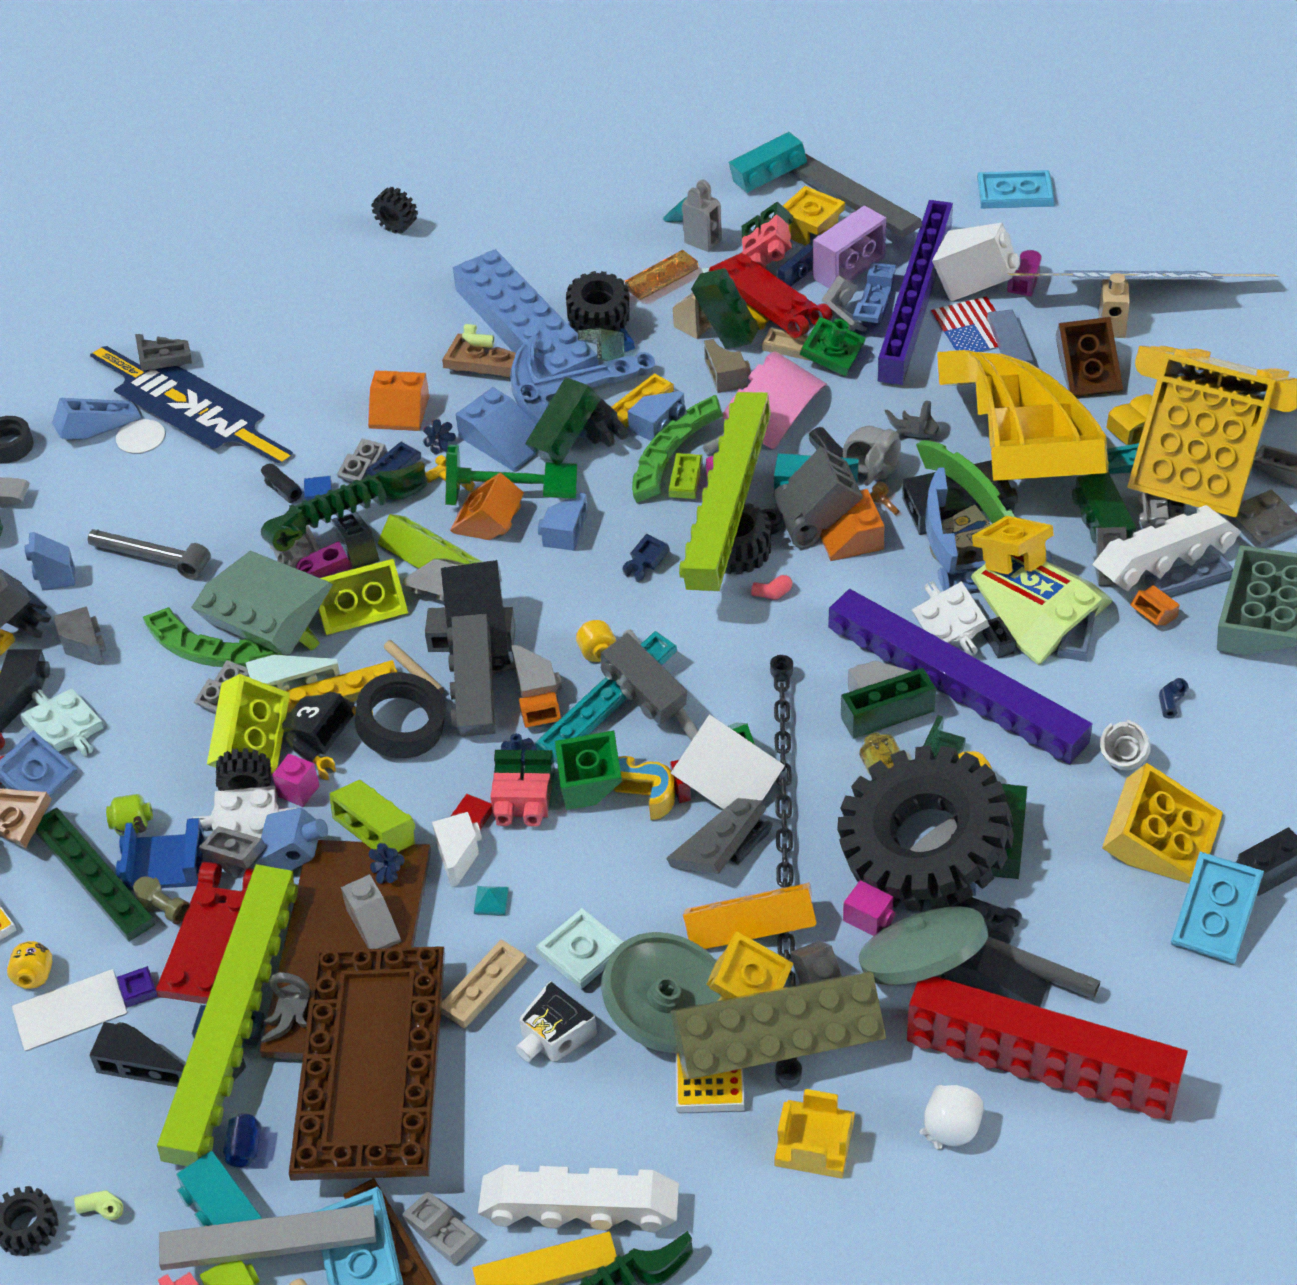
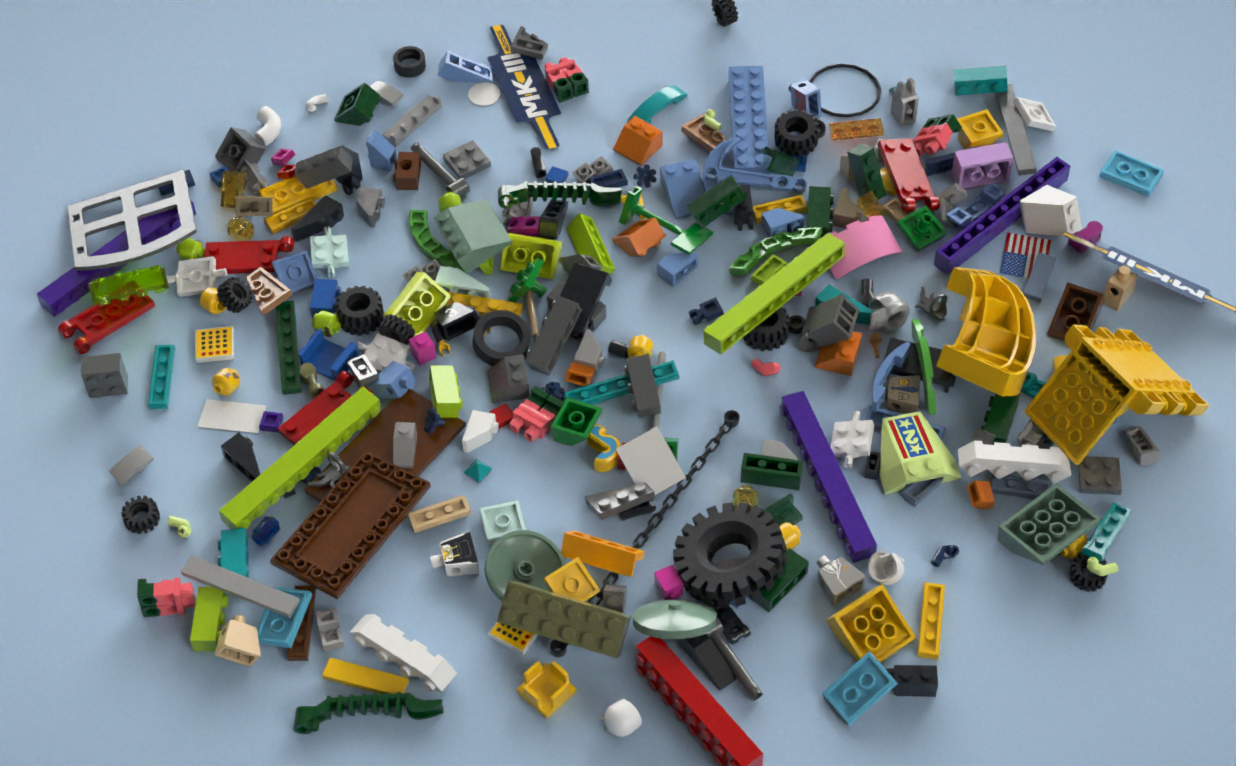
camera: 30 degrees right, 5 degrees up
yellow panel [972,516,1054,574] -> none
none -> blue brick [310,279,342,319]
none -> black tyre [335,285,384,336]
none -> light grey hinge [382,95,442,147]
none -> reddish brown brick [393,152,421,190]
none -> lime head [438,192,462,213]
none -> flat silver plate [443,140,491,179]
none -> dark grey slope [487,354,530,403]
none -> green plate [508,258,547,302]
none -> hips [544,57,589,103]
none -> black piece [608,340,629,359]
none -> teal slope [627,85,687,124]
none -> medium blue torso [788,80,822,118]
none -> dark green brick [807,186,834,238]
none -> black piece [809,64,881,117]
none -> light grey torso [817,556,866,606]
none -> clear yellow brick [857,191,887,218]
none -> yellow tile [917,582,945,660]
none -> white tile [1013,97,1056,131]

